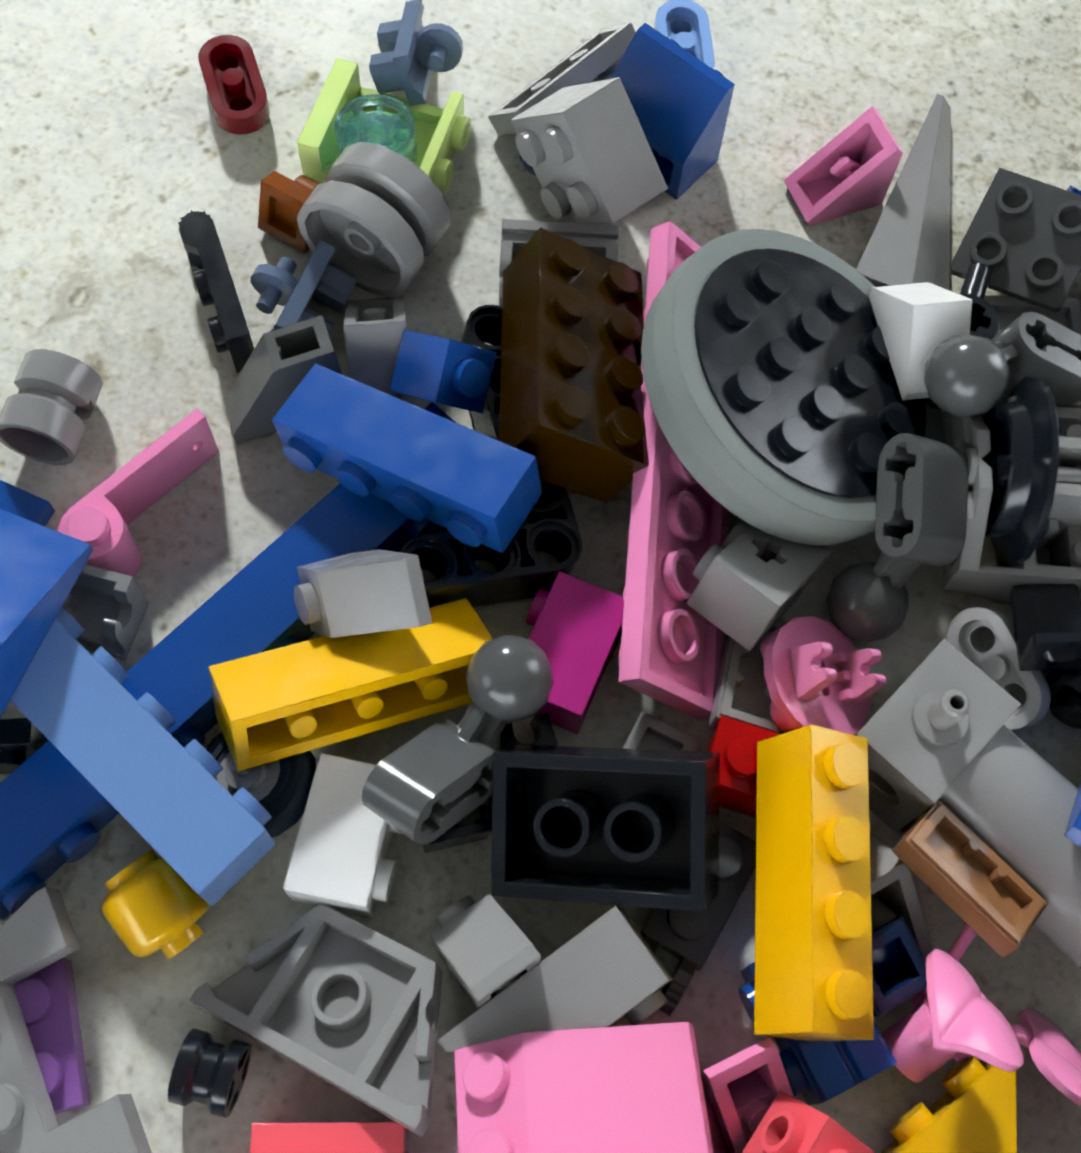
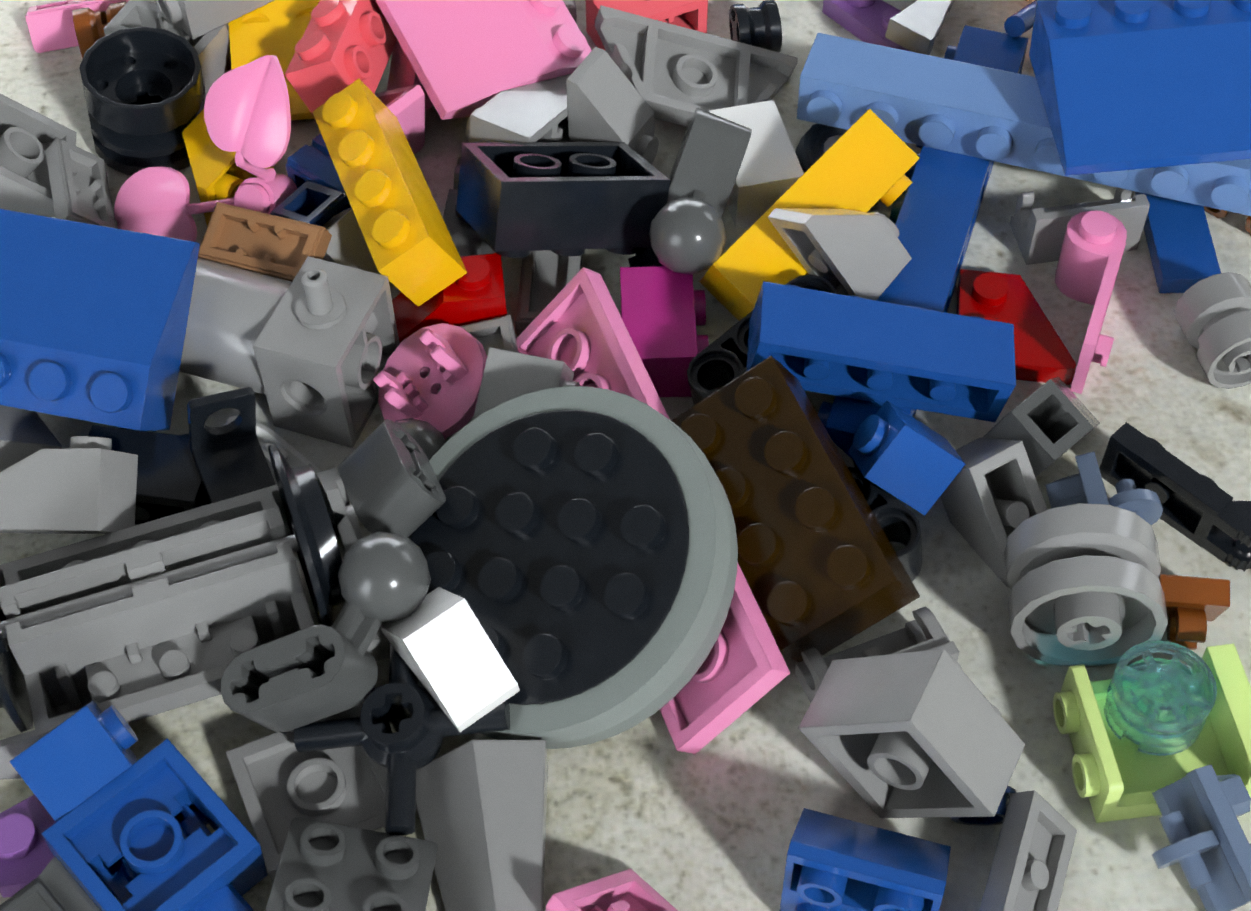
camera: 160 degrees right, 15 degrees down
none -> red wing [956,269,1076,385]

